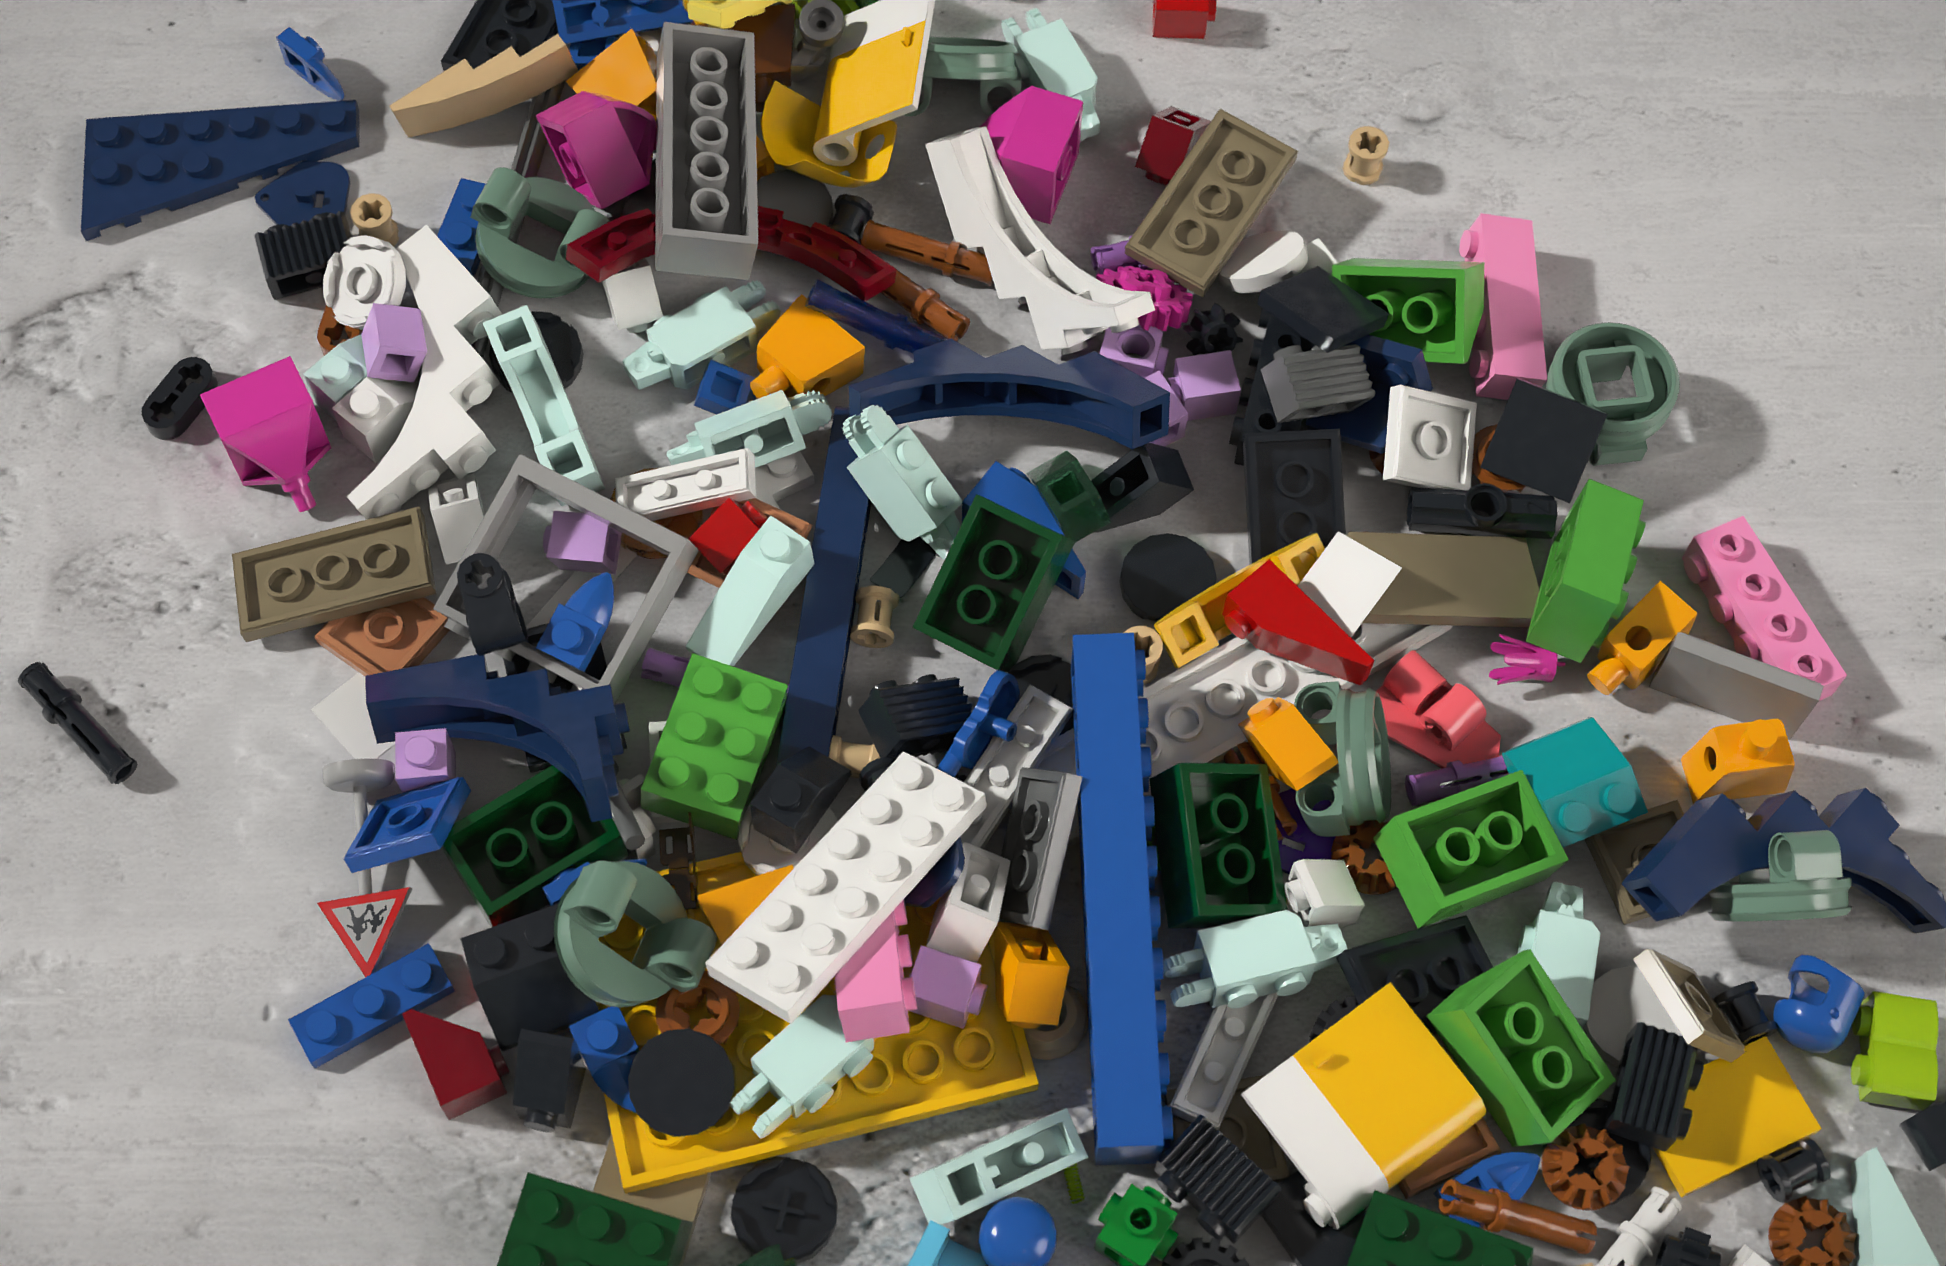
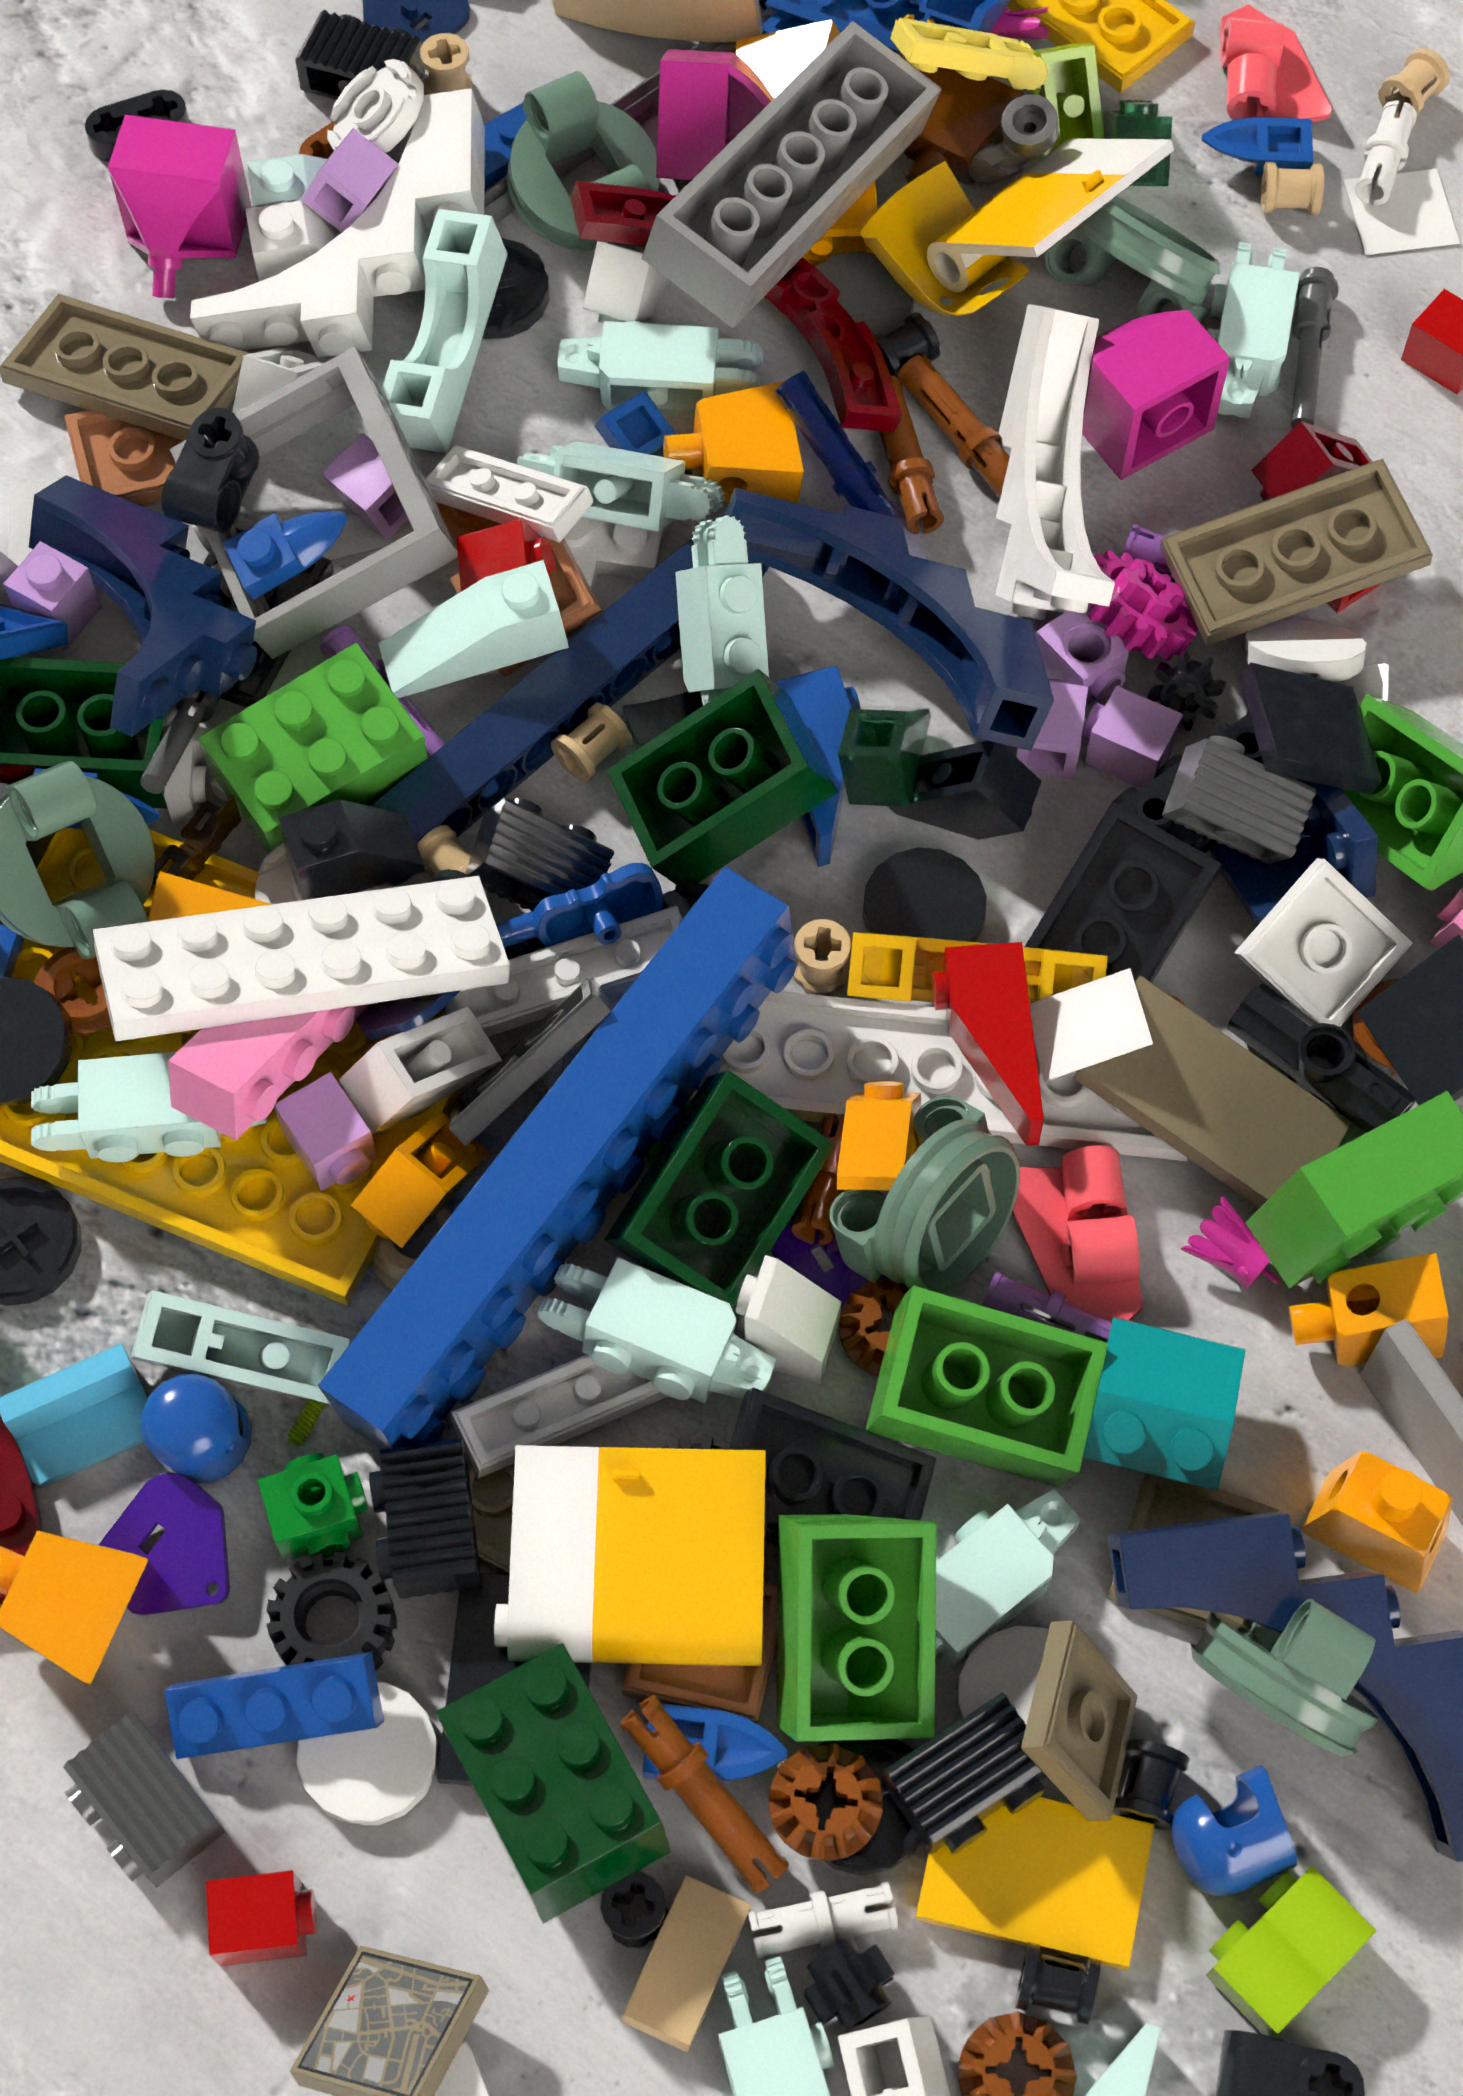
camera: 40 degrees right, 0 degrees up
none -> dark grey pin [1291,267,1339,428]

